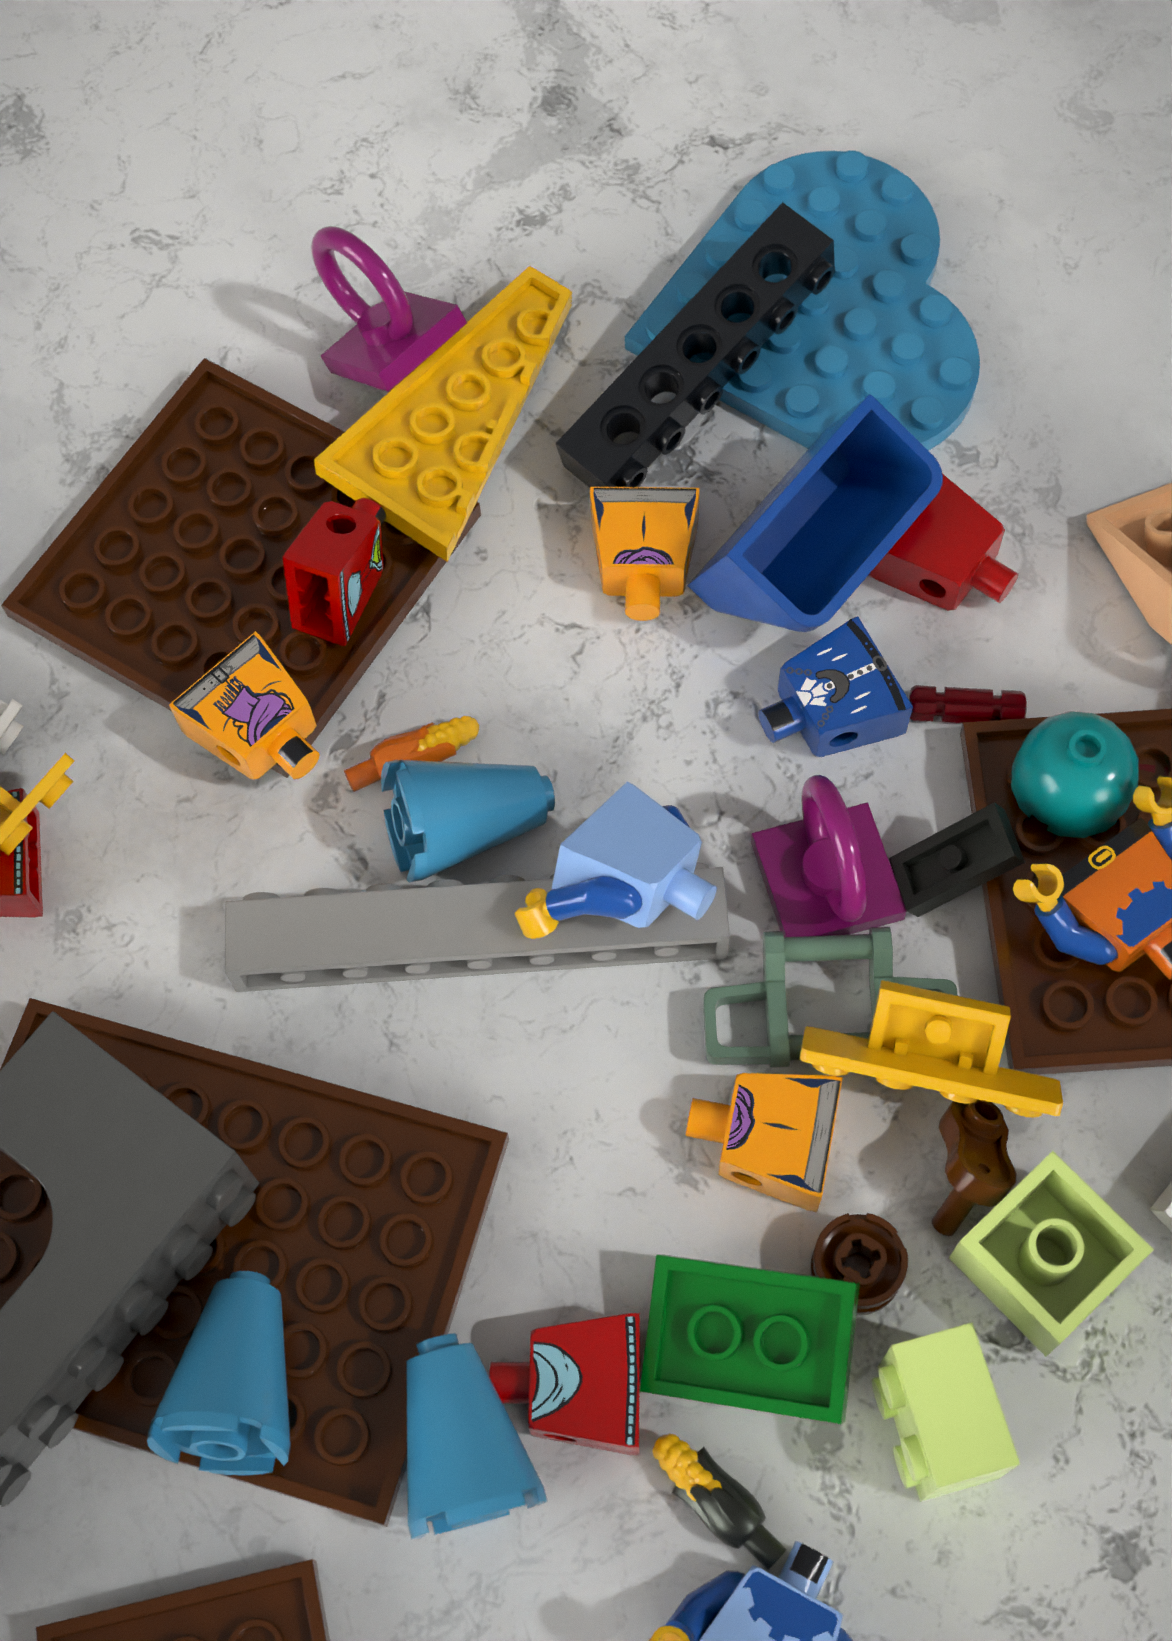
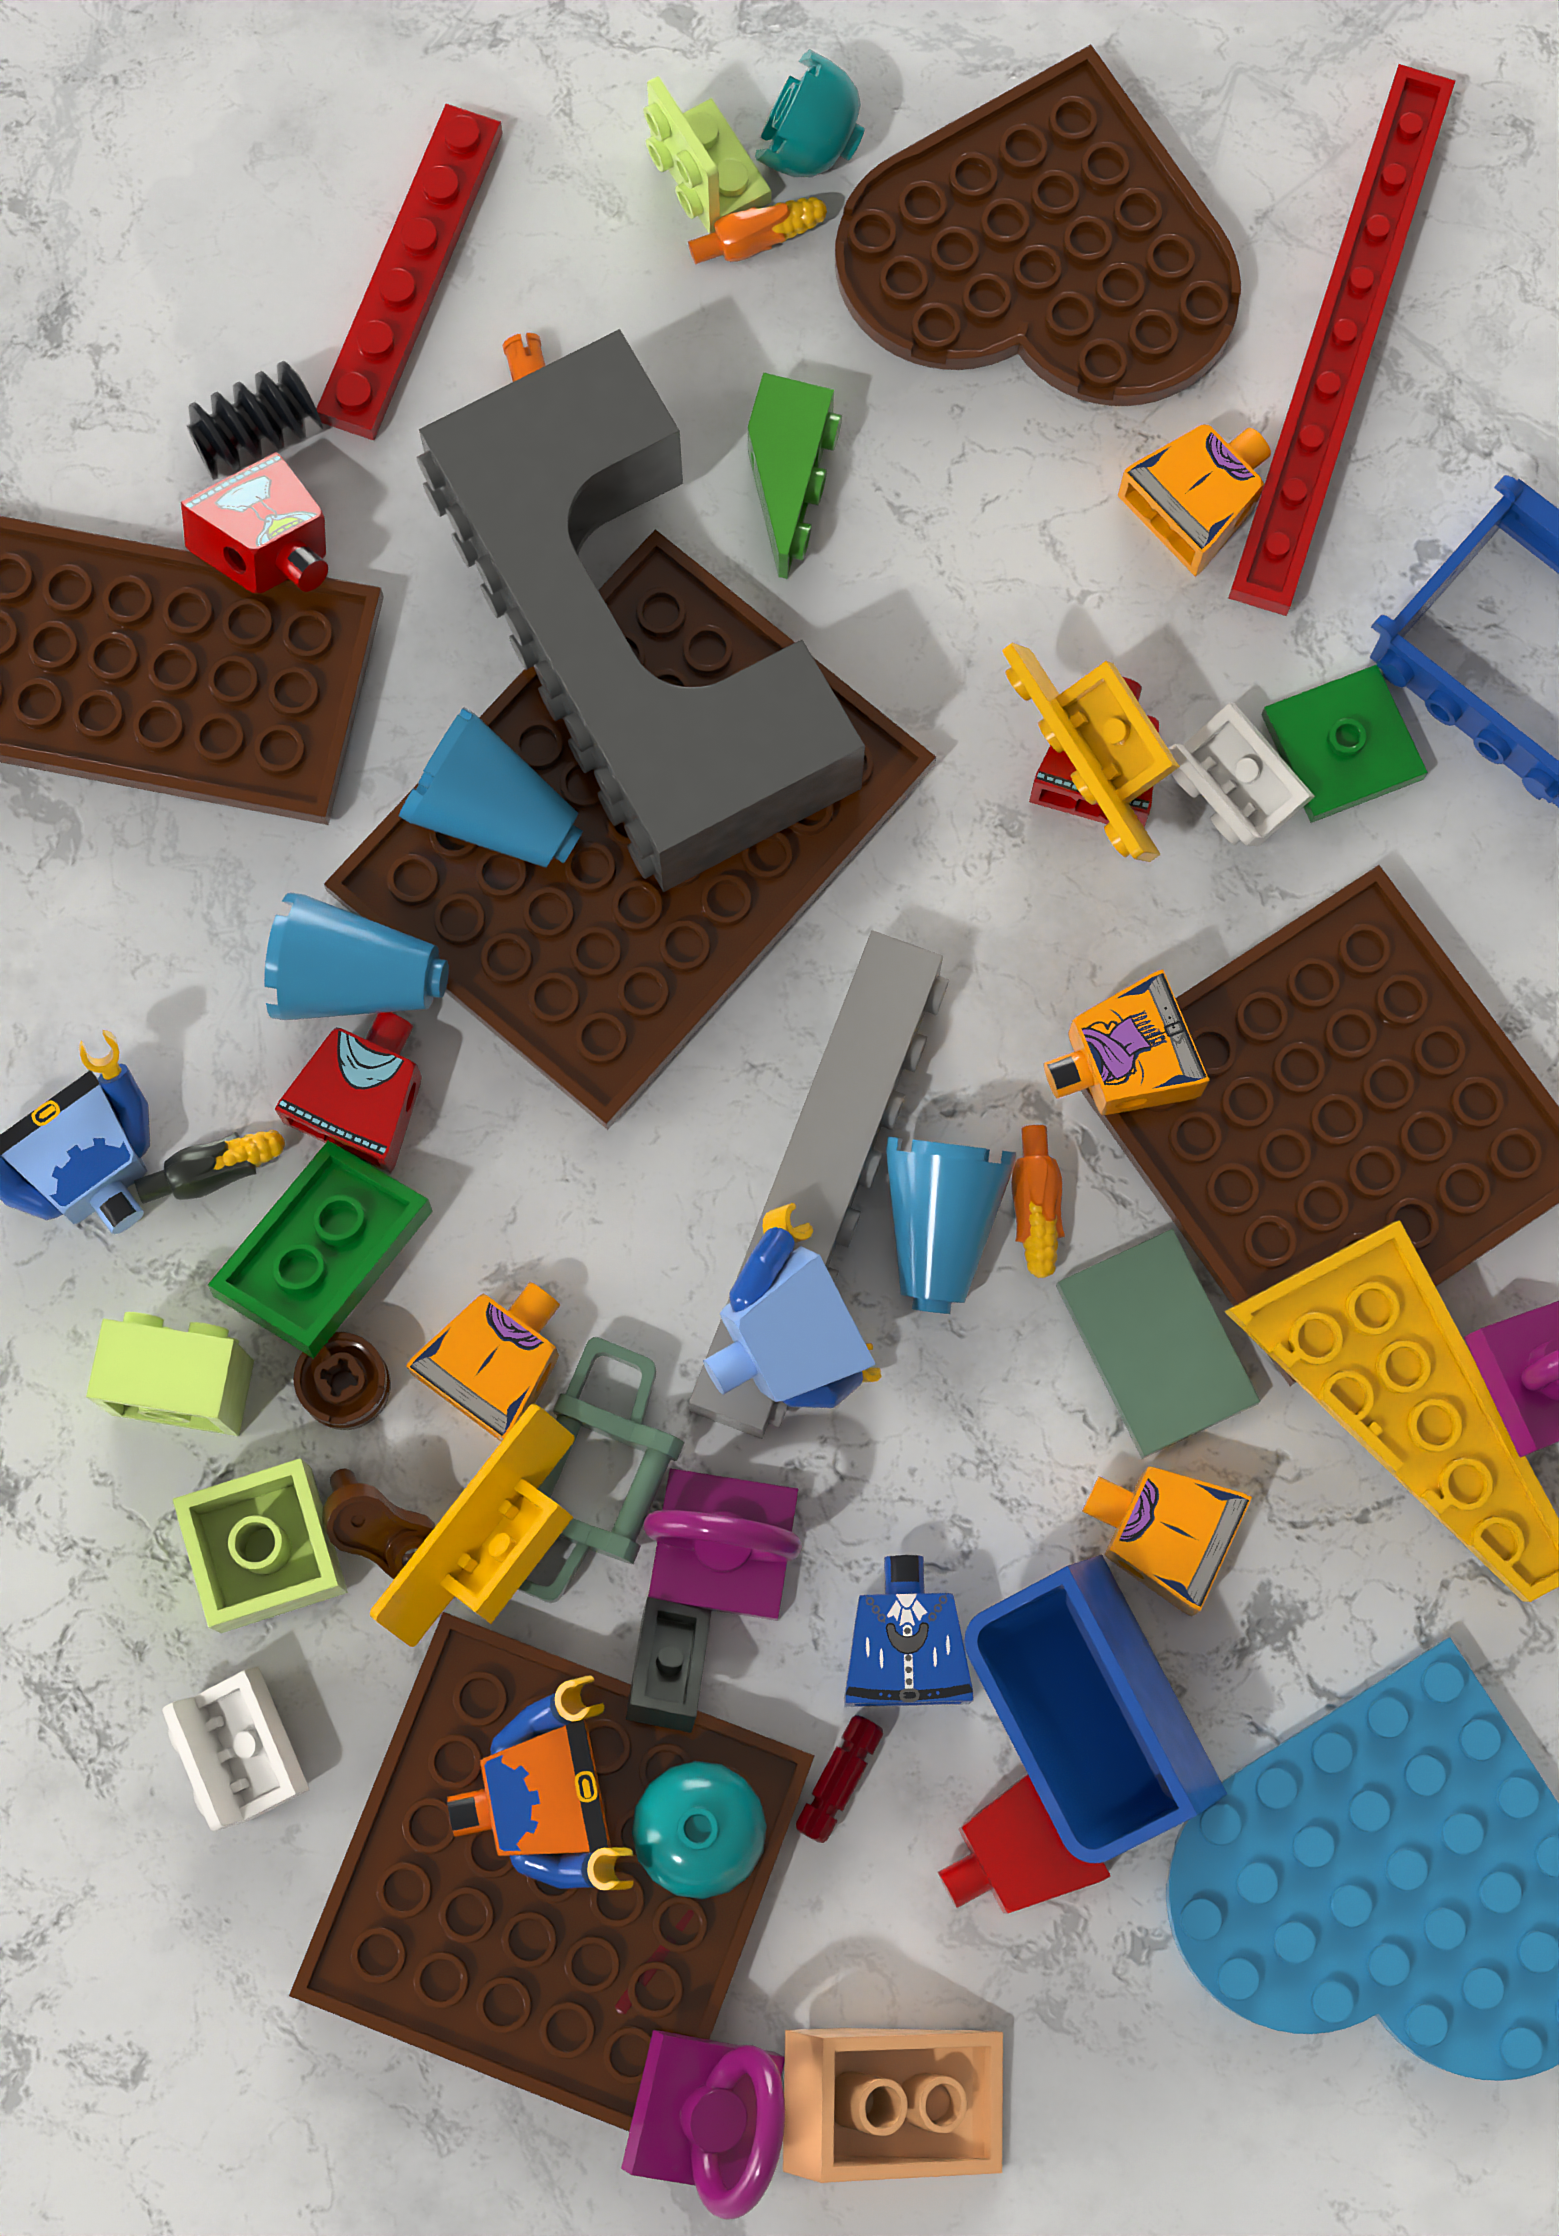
camera: 110 degrees right, 10 degrees up
red torso [282,498,386,647] -> none
black brick [555,202,835,488] -> none
none -> sand green tile [1056,1228,1261,1459]

